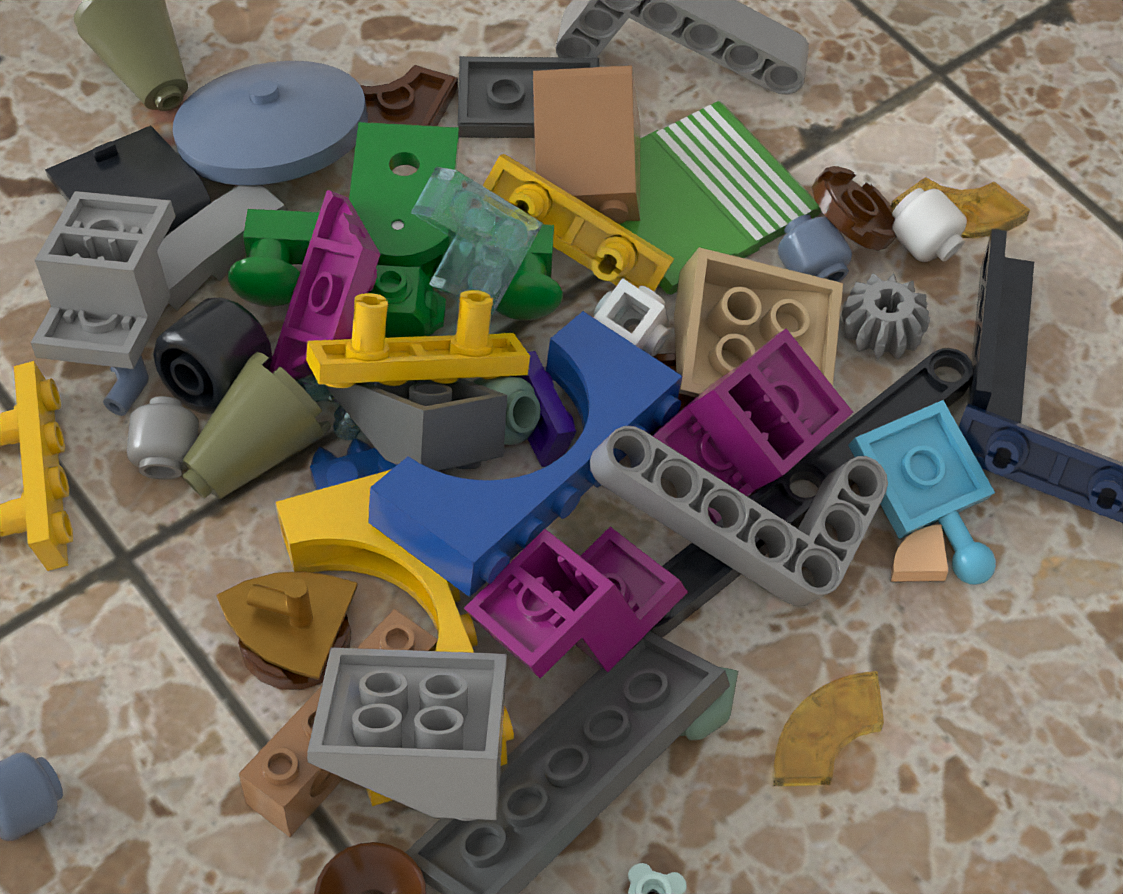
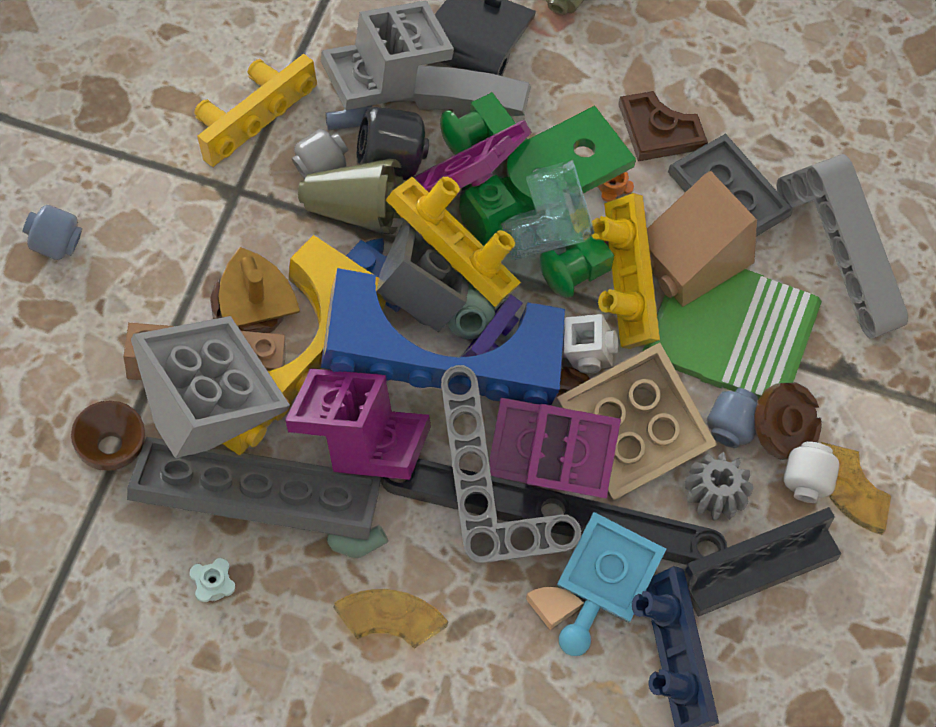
camera: 50 degrees right, 5 degrees up
sand blue dish [172,61,368,185] -> none

